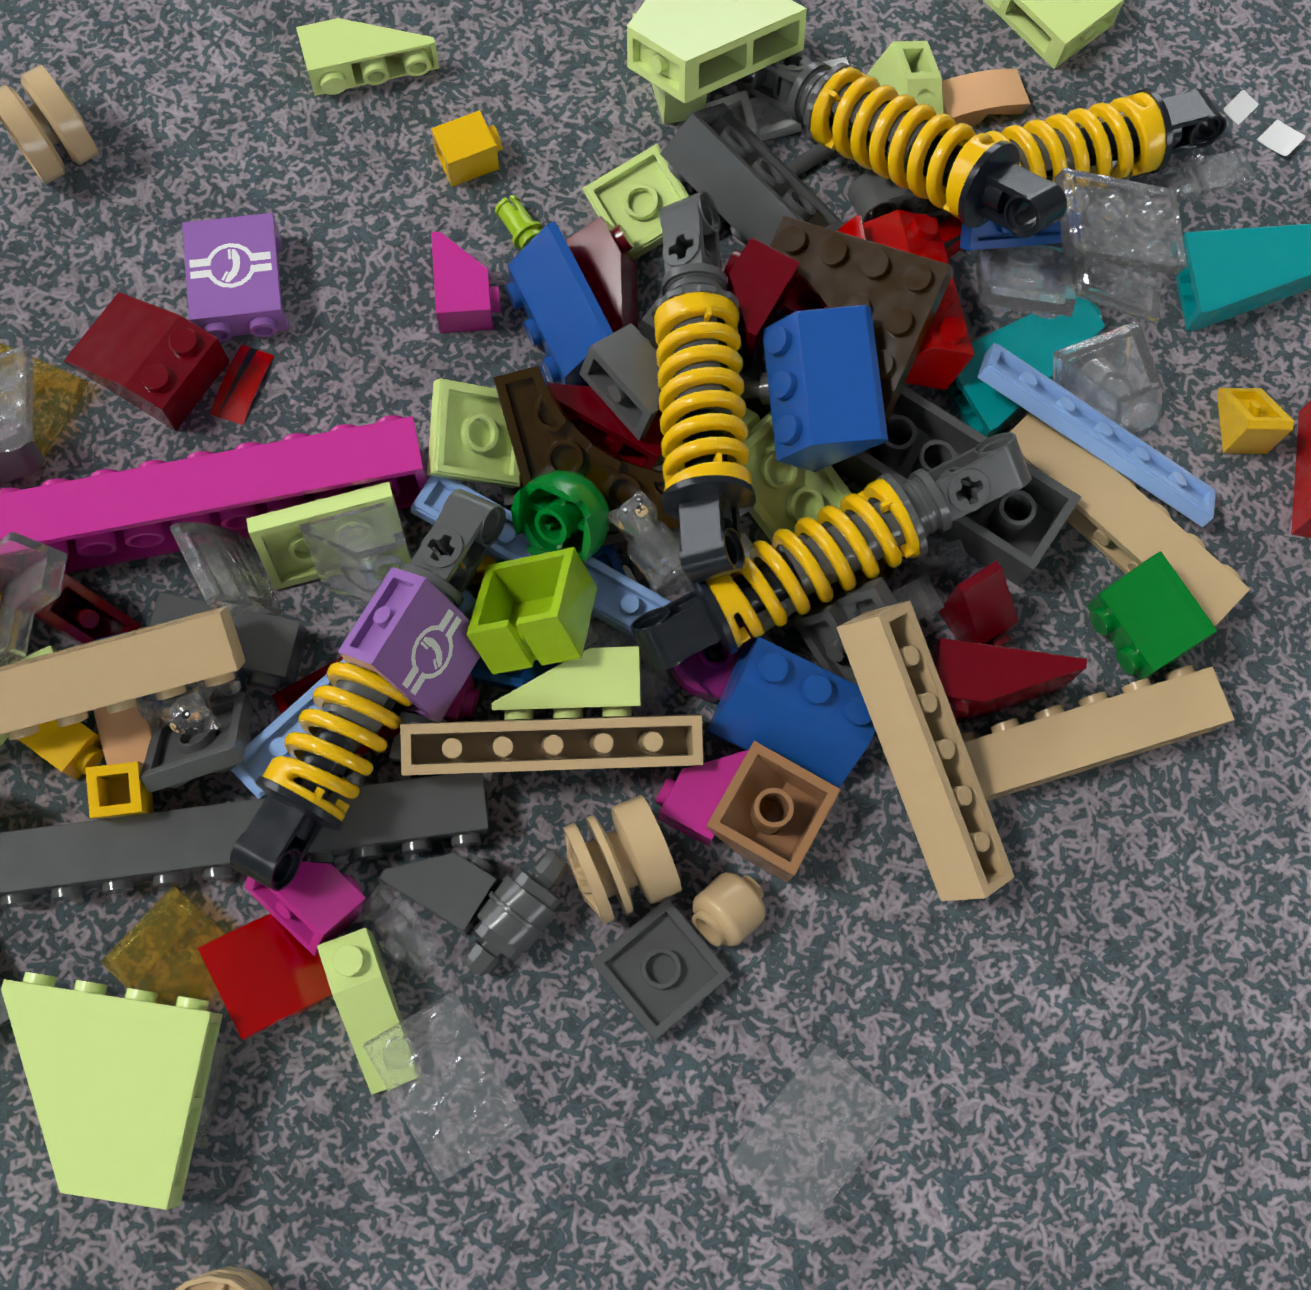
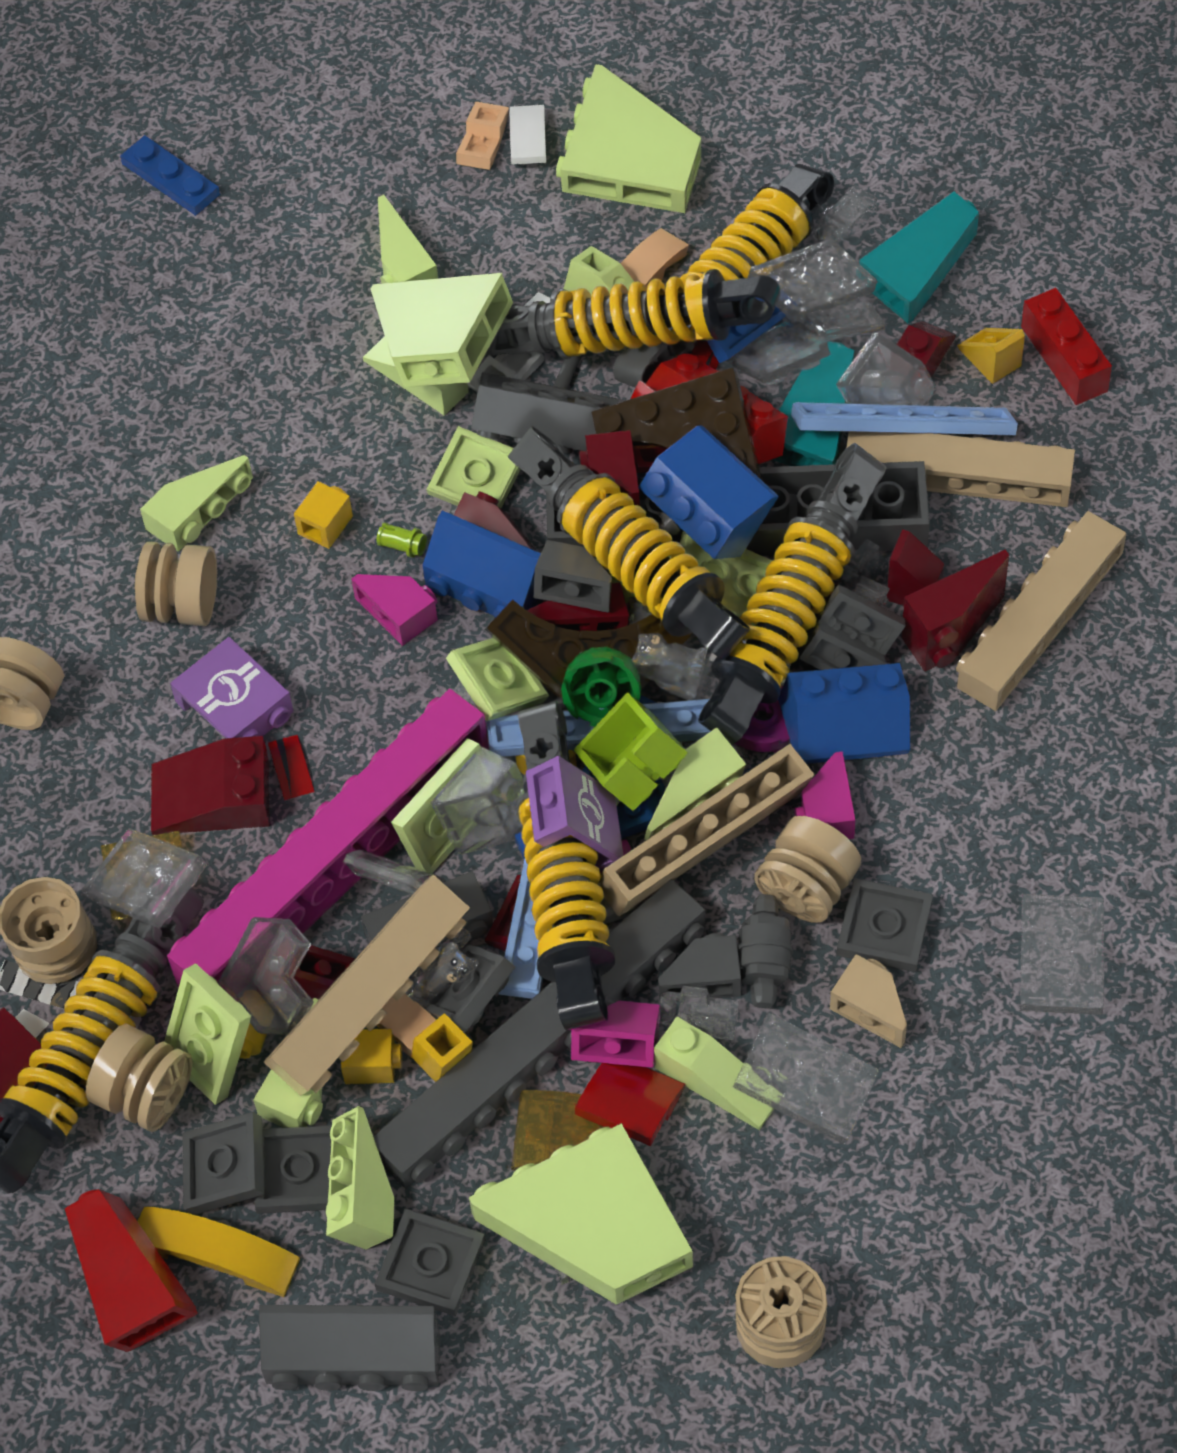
camera: 25 degrees left, 15 degrees down
tan head [692,872,766,947] -> none
medium nougat slope [706,741,841,883] -> none
tan brick [836,600,1015,901] -> none
green slope [1086,551,1217,681] -> none
white sticker [1224,90,1306,156] -> none
none -> tan wheel [135,542,217,626]
none -> tan slope [830,954,907,1048]
none -> dark red slope [891,321,956,390]

